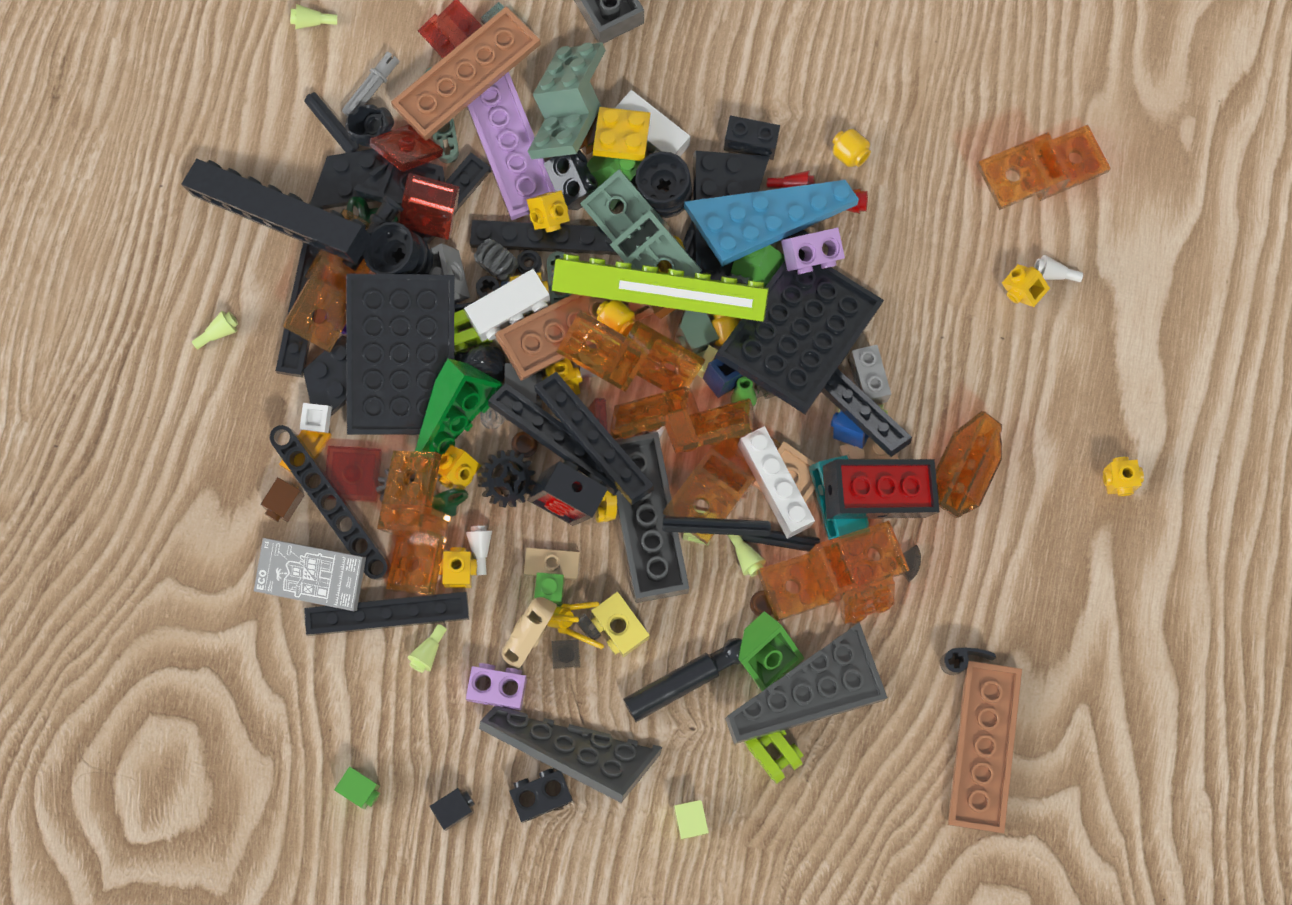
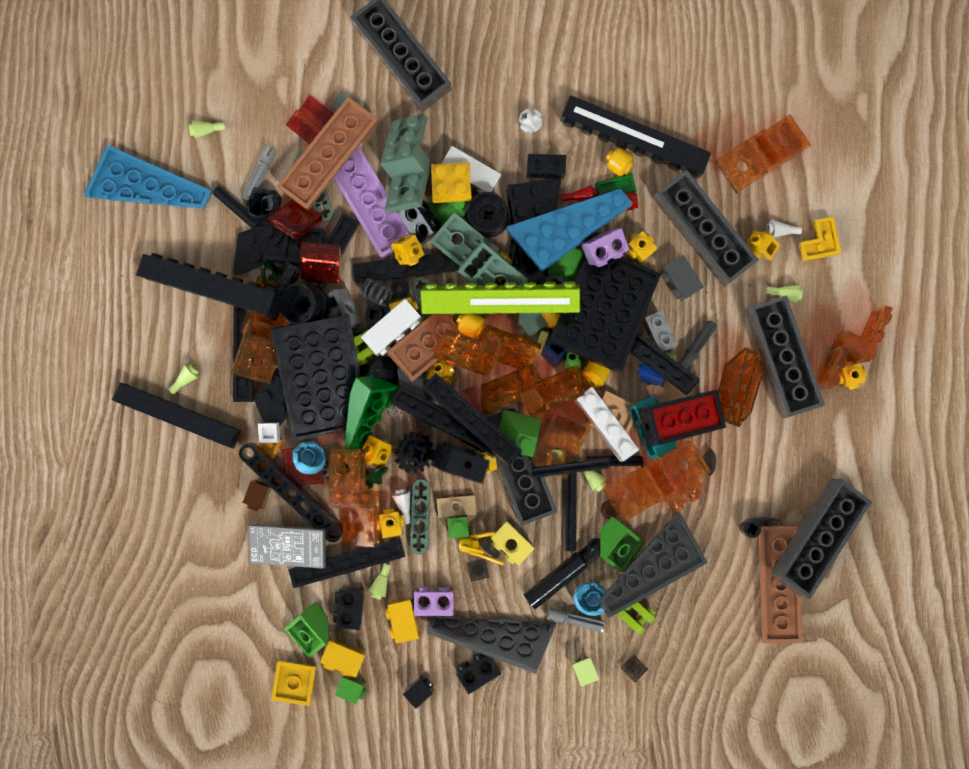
camera: 10 degrees left, 10 degrees up
tan piece [502,597,557,669] -> none
none -> dark azure wing [83,145,213,209]
none -> black beam [112,382,241,449]
none -> yellow plate [271,660,317,706]
none -> bright green slope [284,602,328,658]
none -> medium azure hair [292,442,326,474]
none -> yellow brick [320,637,367,678]
none -> black brick [333,587,364,630]
none -> yellow brick [385,598,420,644]
none -> sand green beam [410,479,430,555]
none -> bright green slope [499,410,541,457]
none -> white gear [519,108,542,133]
none -> light grey axle [546,607,604,632]
none -> black brick [560,95,712,178]
none -> black axle [565,456,577,552]
none -> medium azure hair [573,582,606,616]
none -> yellow head [582,361,610,388]
none -> green tile [595,173,637,196]
none -> clear smoke plate [621,654,648,683]
none -> yellow brick [627,231,658,263]
none -> dark grey brick [654,170,759,287]
none -> dark grey brick [661,255,704,302]
none -> dark grey axle [679,321,717,370]
none -> dark grey brick [745,295,825,418]
none -> yellowish green cone [766,285,803,304]
none -> dark grey brick [770,478,872,599]
none -> yellow plate [798,216,842,262]
none -> clear orange bracket [817,305,893,390]

